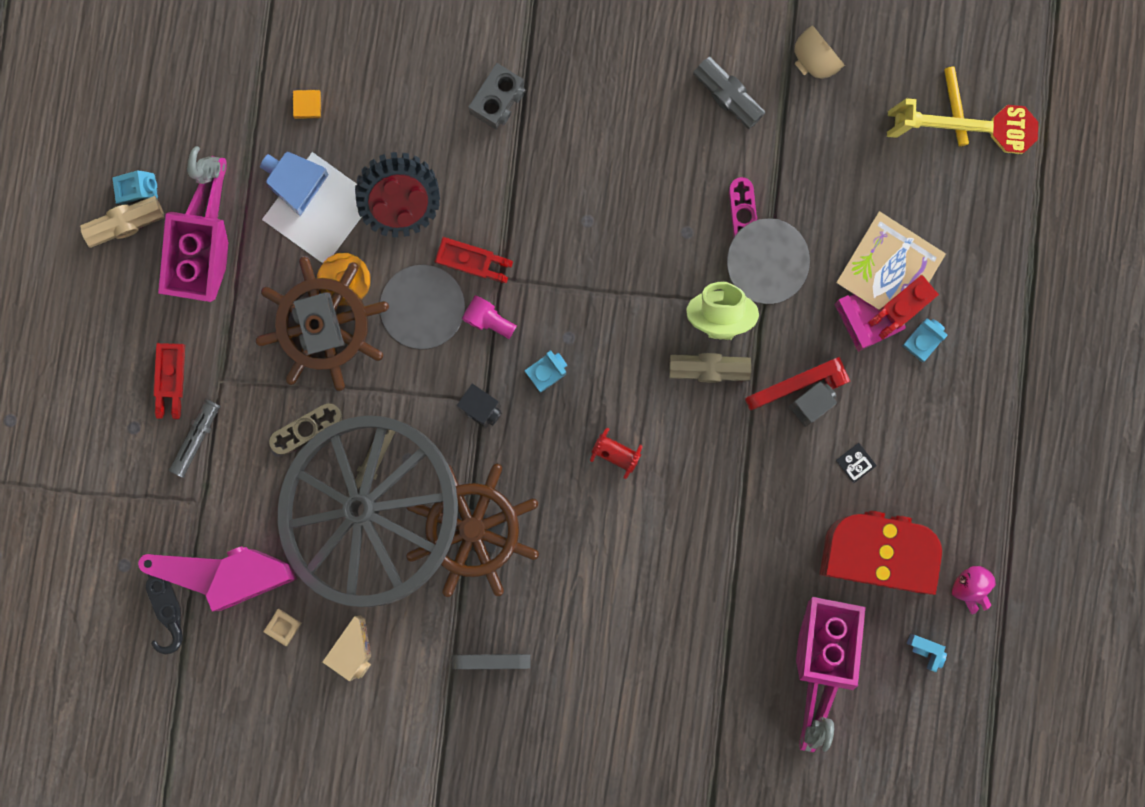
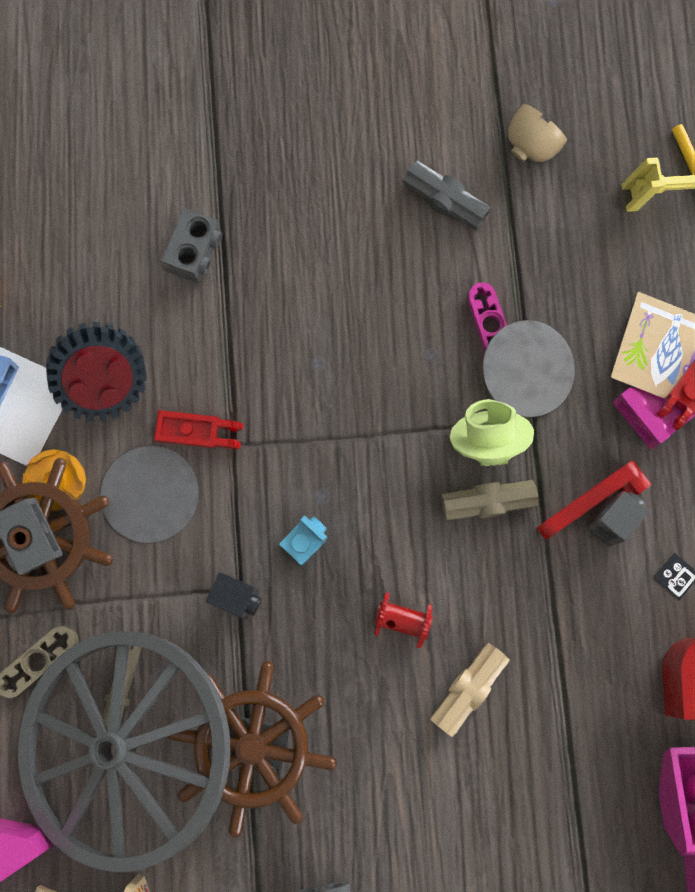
camera: 10 degrees left, 5 degrees down
dark pink pin [461,295,517,339] -> none
none -> tan piece [430,643,510,737]

